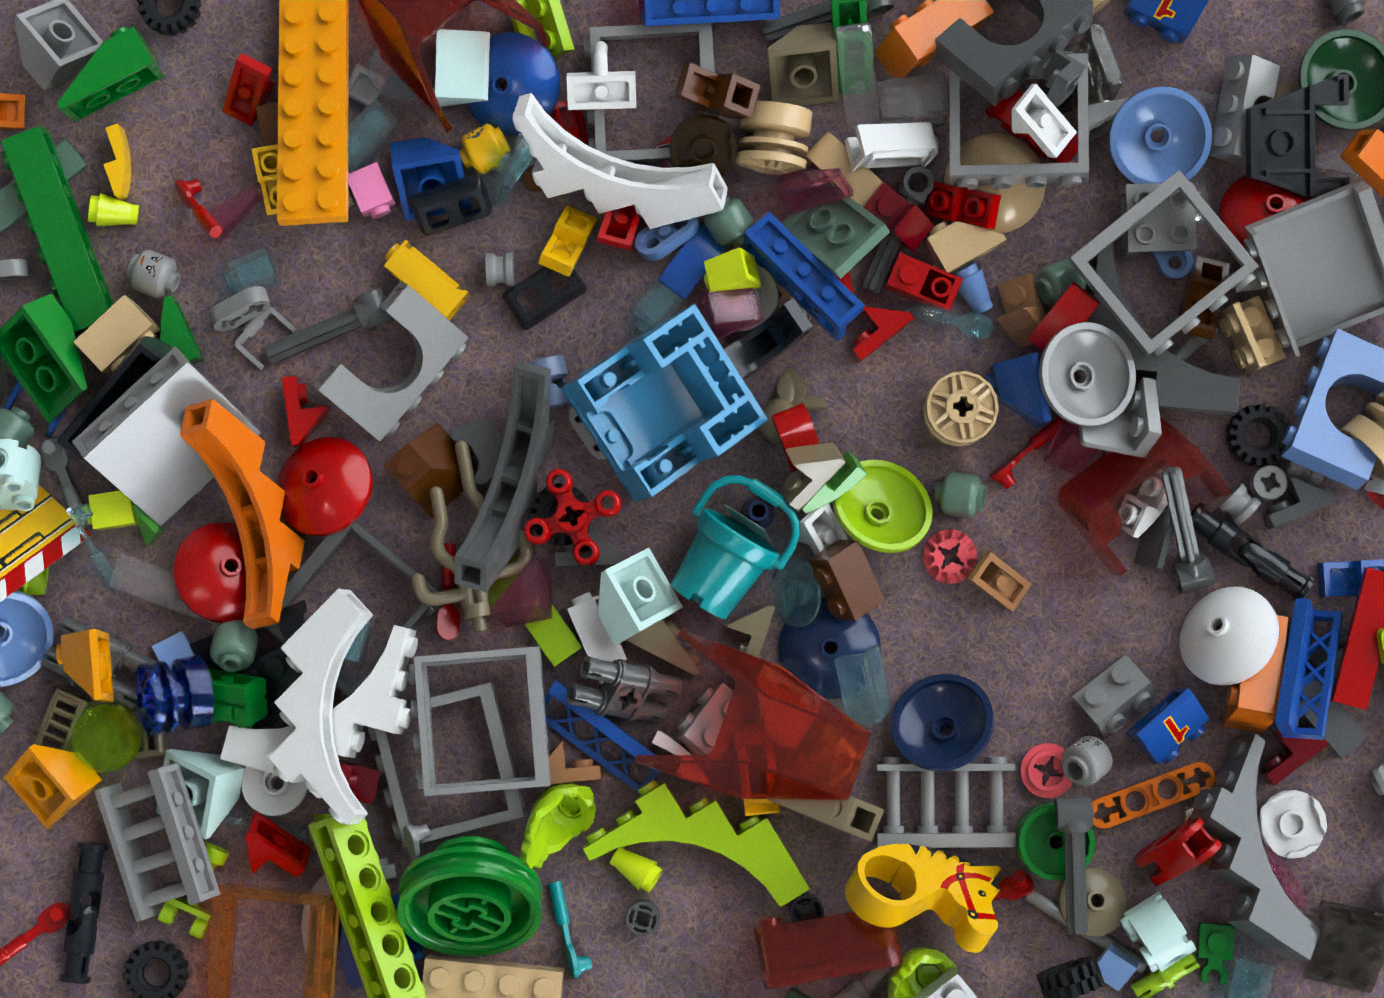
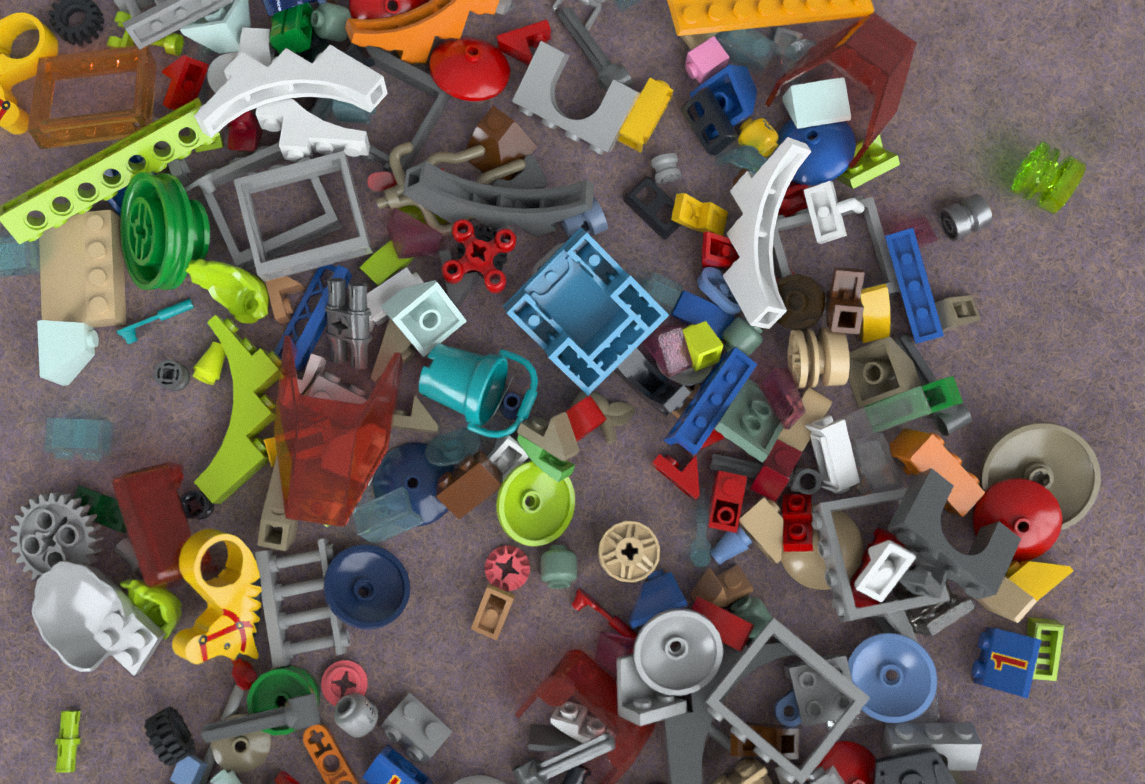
camera: 75 degrees right, 5 degrees down
none -> yellow slope [859,284,890,343]

